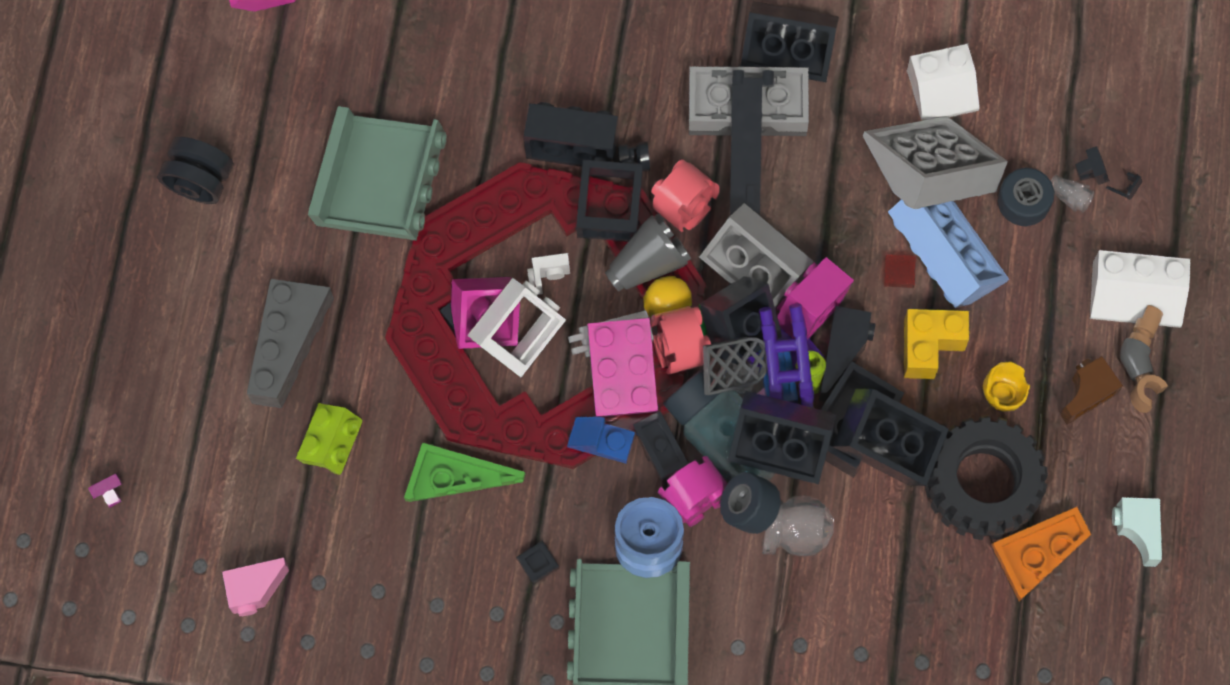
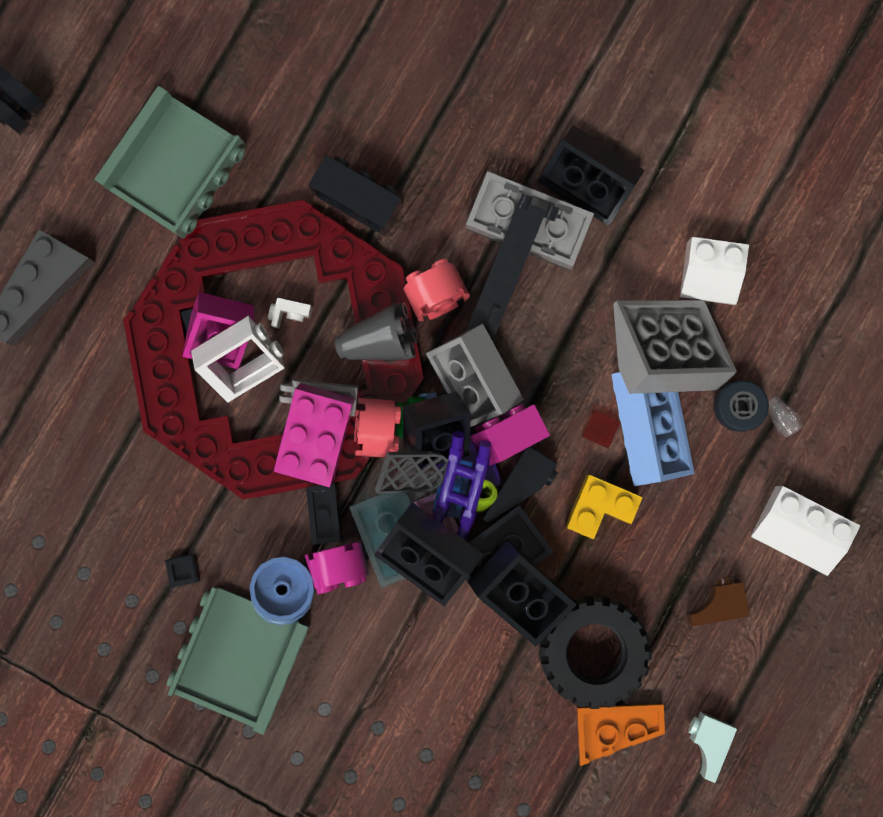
camera: 20 degrees right, 15 degrees up
lime bracket [296,403,362,475] -> none
bright green wing [404,443,525,502] -> none
blue slope [567,417,635,464] -> none
black window [576,158,643,242] -> none
black wheel [618,142,650,171] -> none
yellow hair [643,276,692,318] -> none
black wheel [663,368,722,425] -> none
black wheel [720,473,781,534] -> none
clear tile [762,495,835,557] -> none
yellow hair [983,361,1030,412] -> none
black tile [1075,146,1110,185] -> none
black piece [1106,172,1143,200] -> none
medium nougat piece [1120,305,1168,413] -> none

